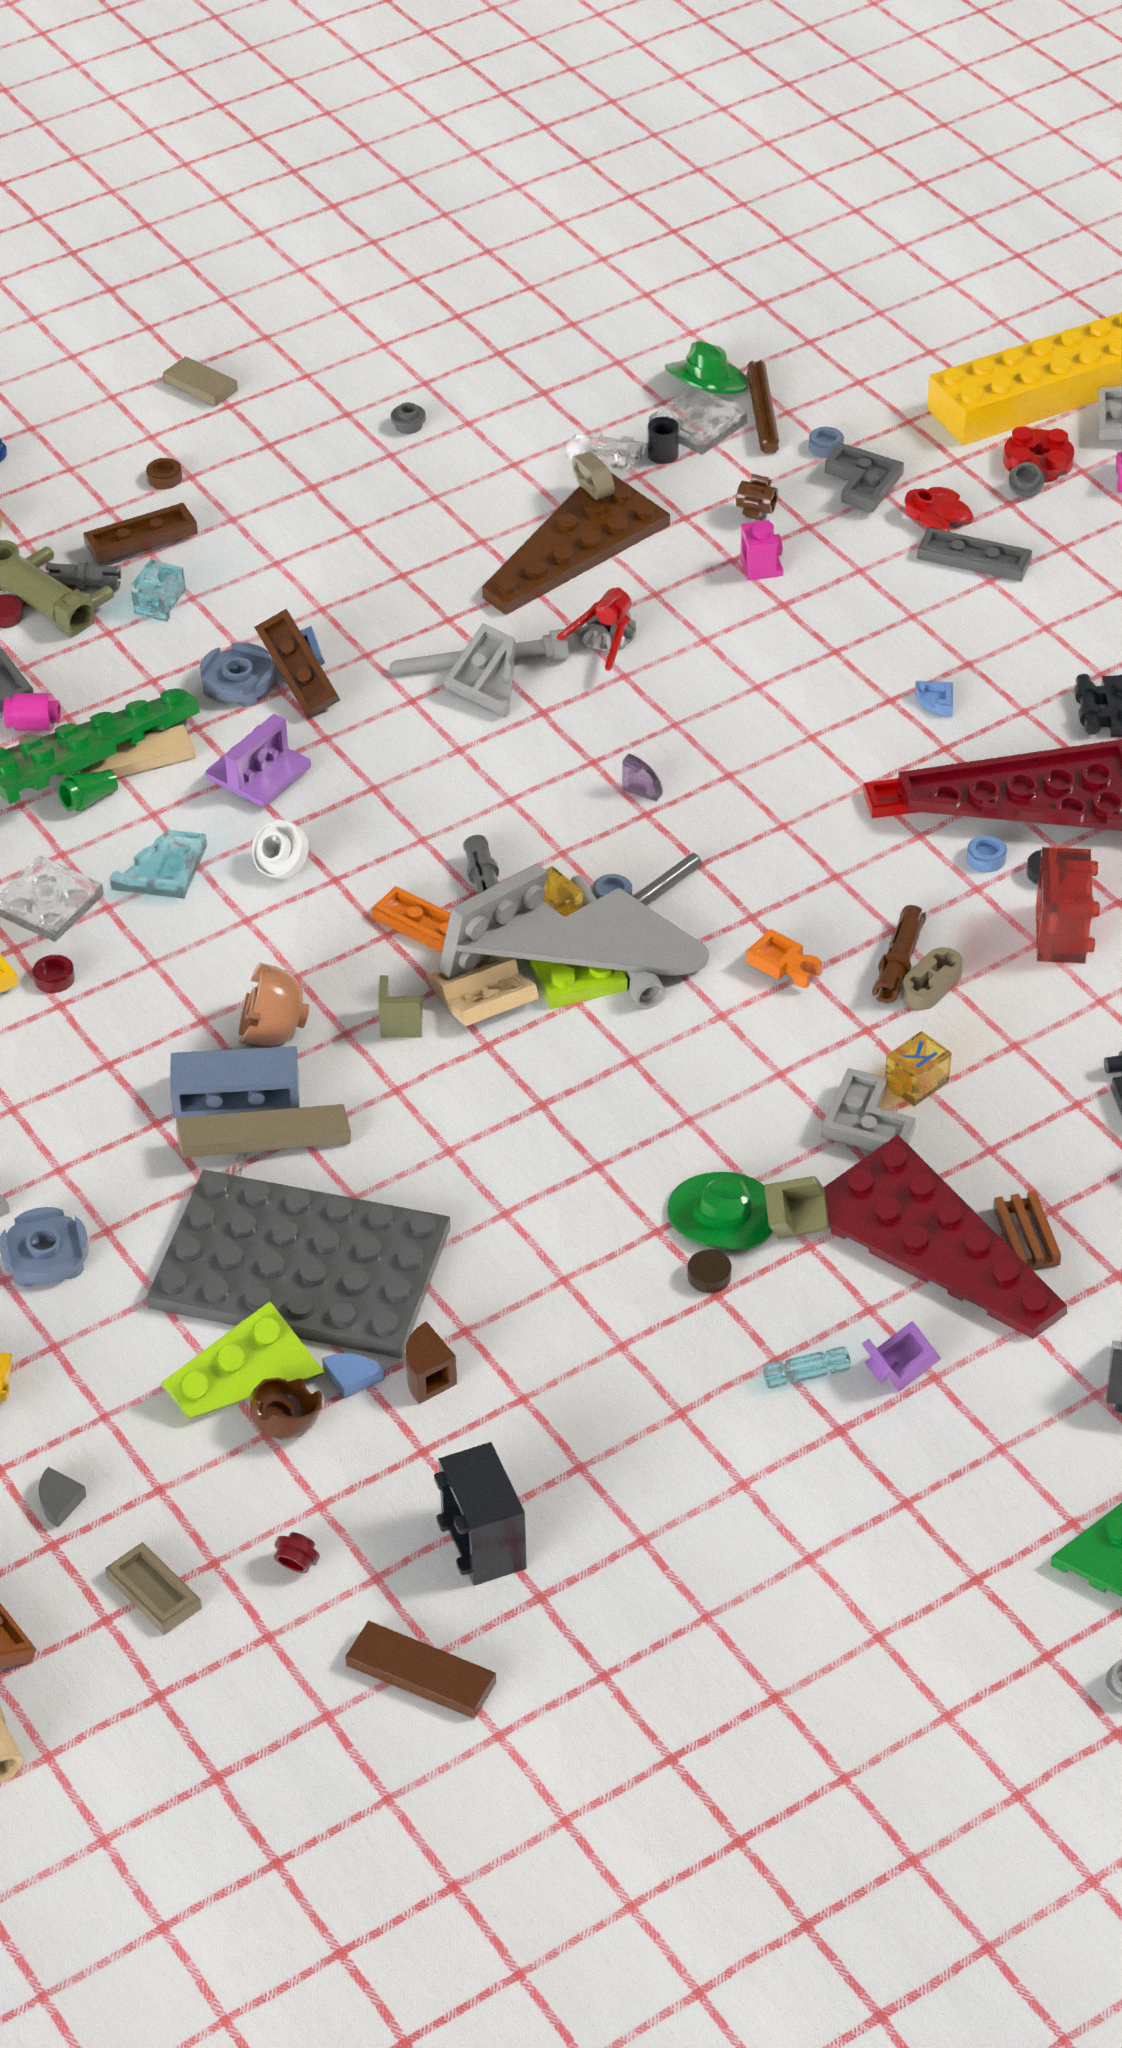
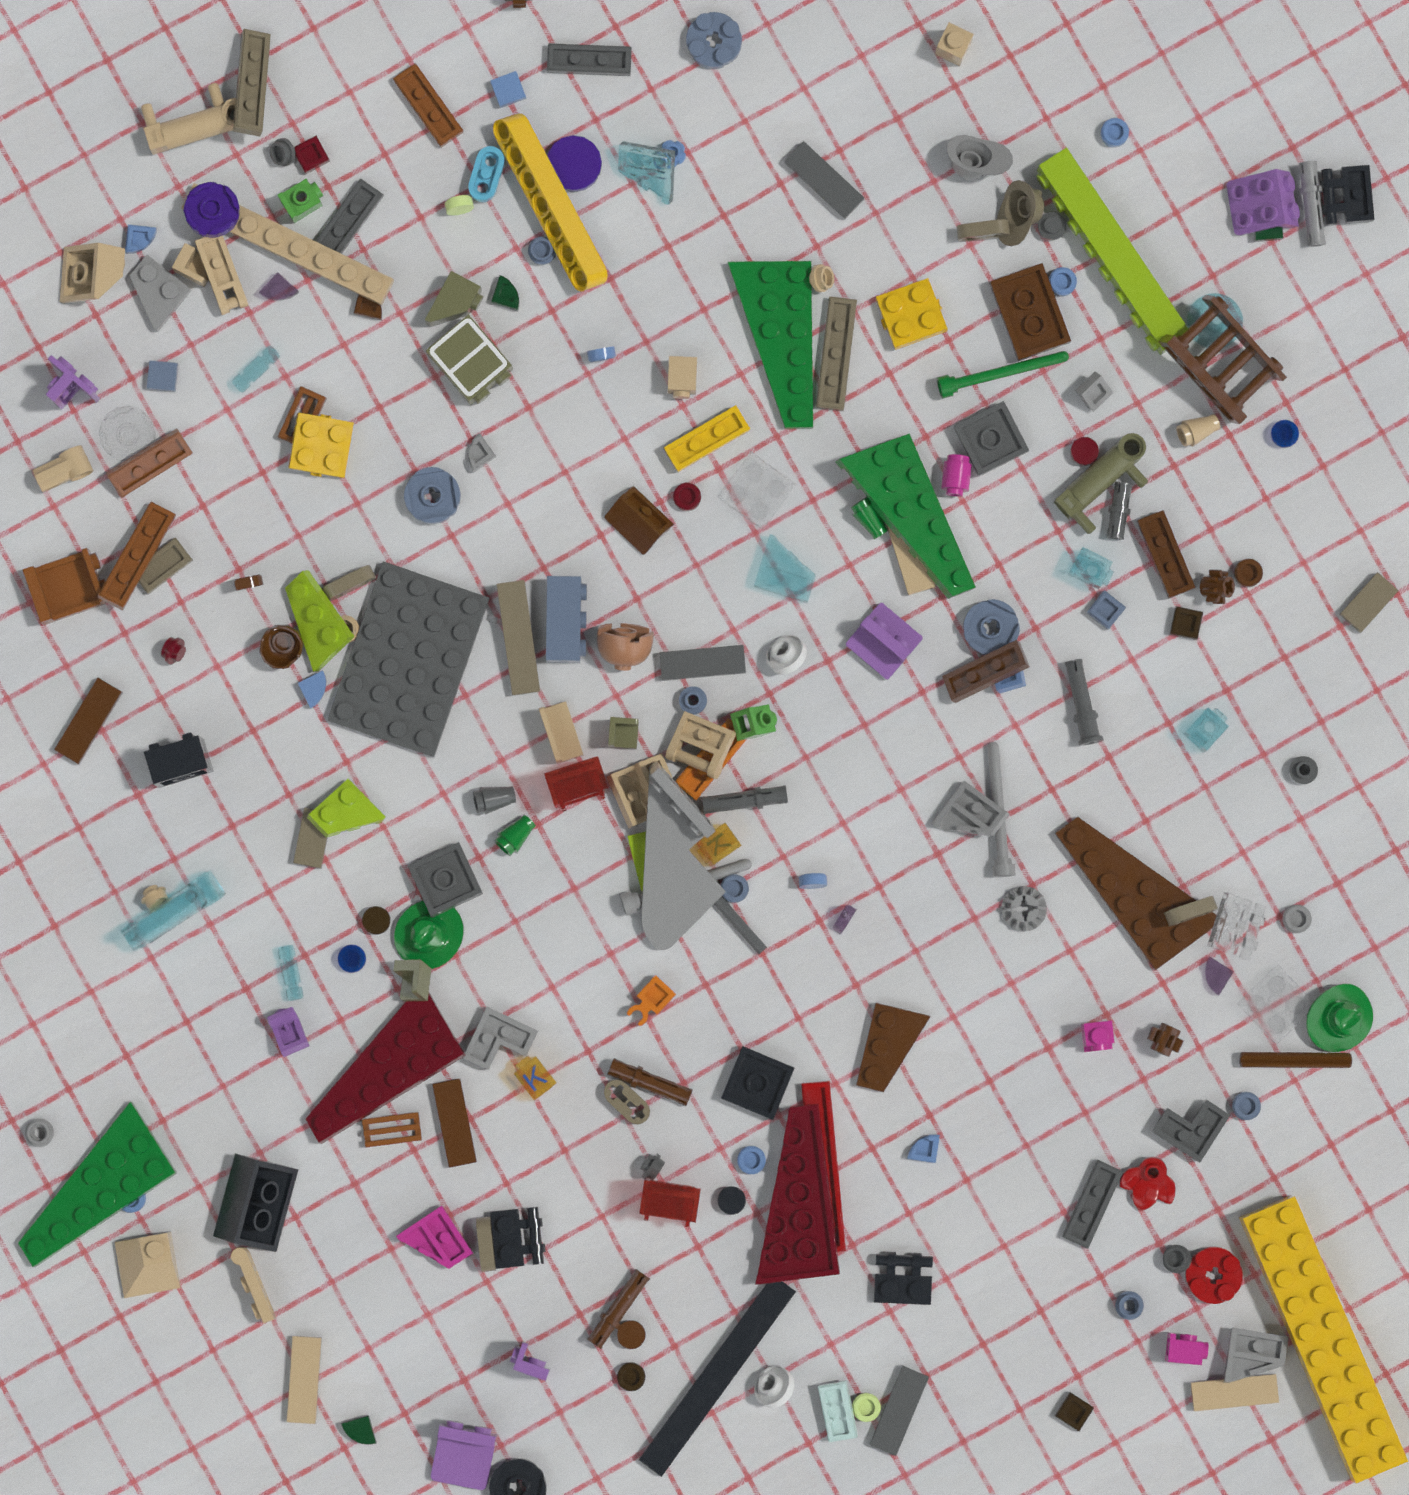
camera: 90 degrees right, 40 degrees up
dark grey tile [38,1467,87,1527] -> none
reddish brown brick [406,1321,457,1404] -> none
red plant [557,587,632,671] -> none
black beam [647,416,679,464] -> none
none -> dark orange panel [22,548,107,625]
none -> dark orange tile [98,502,176,611]
none -> clear light blue piece [121,870,226,952]
none -> tan plate [141,885,168,910]
none -> reddish brown tile [234,574,264,590]
none -> dark tan tile [293,808,328,869]
none -> lime wing [307,779,386,838]
none -> dark tan beam [322,565,376,601]
none -> clear blue plate [338,945,366,973]
none -> dark grey plate [408,842,483,918]
none -> reddish brown tile [432,1079,477,1168]
none -> dark grey cone [473,786,516,815]
none -> green cone [494,815,536,856]
none -> tan panel [539,701,584,764]
none -> clear red container [544,756,609,812]
none -> reddish brown panel [604,486,674,555]
none -> dark grey plate [640,1153,665,1181]
none -> dark grey tile [659,645,746,681]
none -> tan plate [665,711,736,779]
none -> sand blue plate [679,686,707,715]
none -> black plate [721,1046,795,1120]
none -> bright green brick [730,704,777,741]
none -> medium blue tile [799,873,827,889]
none -> reddish brown wing [856,1003,931,1092]
none -> dark grey pin [1065,659,1104,746]
none -> sand blue tile [1086,590,1126,630]
none -> sand blue plate [1115,1291,1144,1320]
none -> dark brown tile [1169,606,1203,640]
none -> clear light blue brick [1183,708,1229,753]
none -> reddish brown gear [1199,569,1235,604]
none -> clear purple tile [1205,957,1234,996]
none -> light grey tile [1282,905,1312,933]

